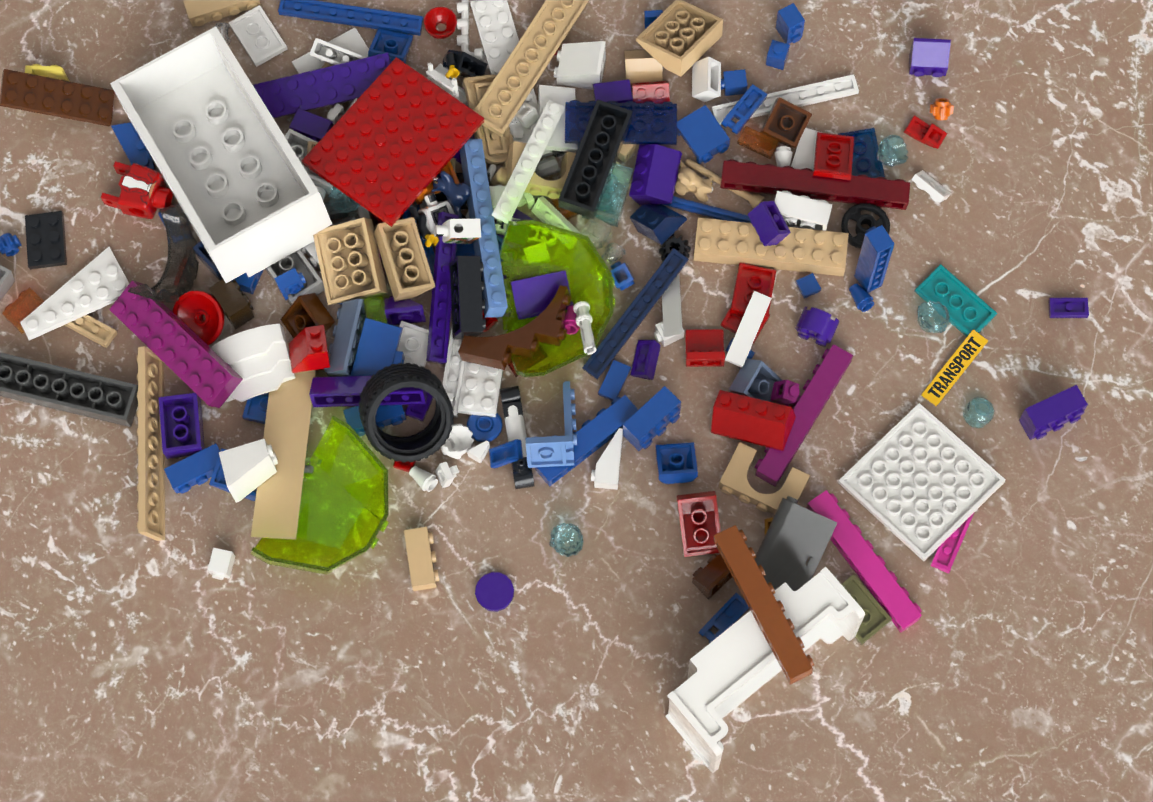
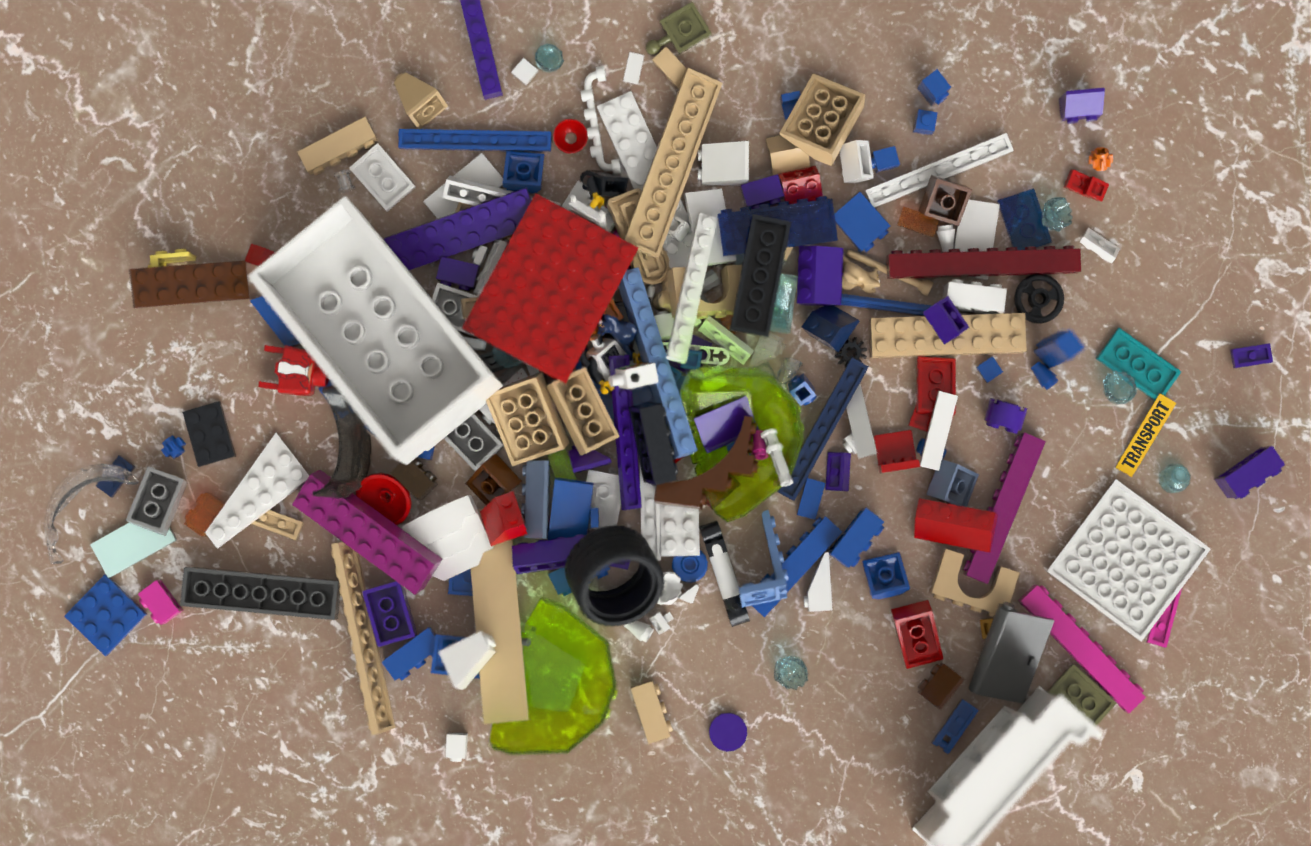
camera: 10 degrees left, 15 degrees up
blue brick [274,268,306,300] -> none
blue tile [489,439,523,468] -> none
dark orange brick [714,525,814,685] -> none
blue plate [721,84,767,135] -> none
magenta brick [770,380,800,406] -> none
red tile [813,132,854,180] -> none

